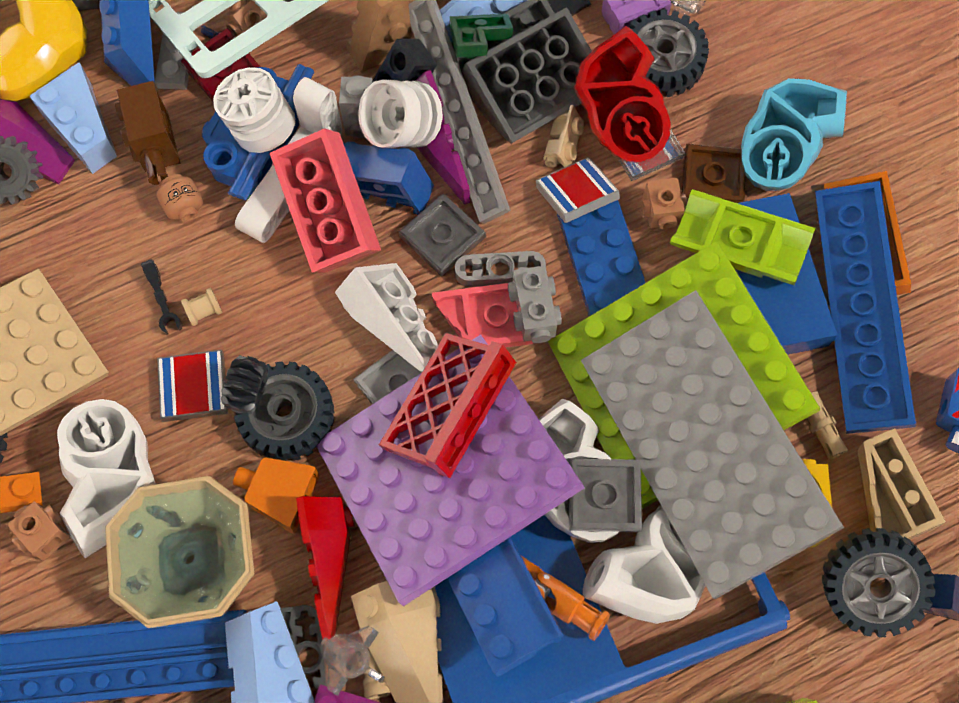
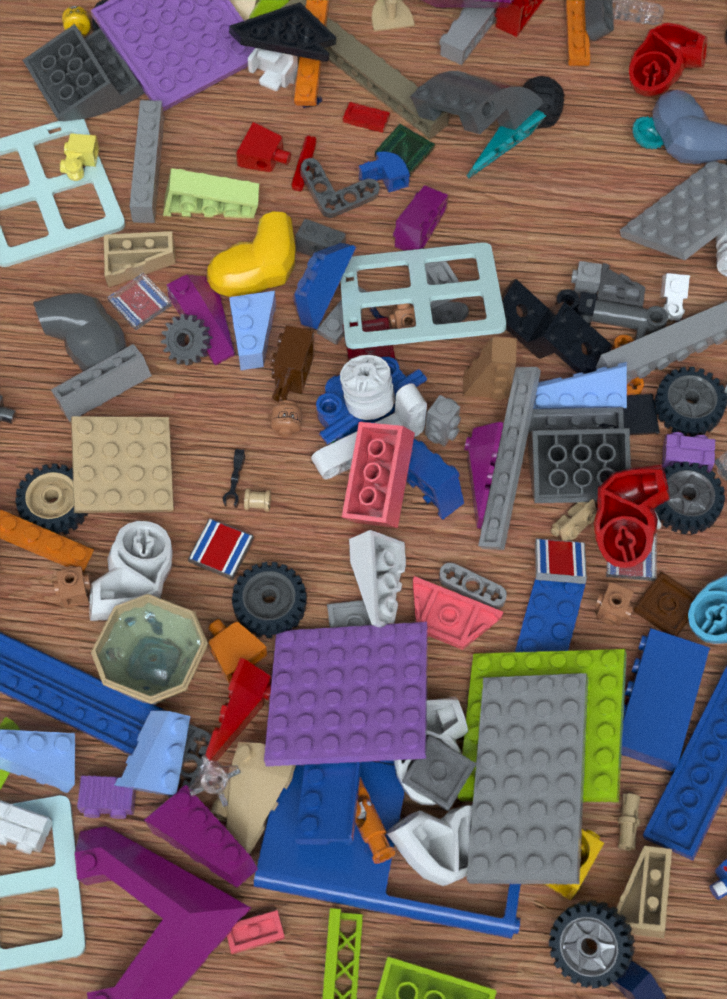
camera: 30 degrees right, 5 degrees down
black gear [221,355,269,414] -> none
white wheel [358,80,443,148] -> none
black brick [373,39,437,82] -> none
red fence [379,333,517,478] -> none
flat silver tile [399,193,486,276] -> none
dark green plate [449,13,513,59] -> none
light grey brick [508,266,562,343] -> none
lime piece [670,189,815,285] -> none

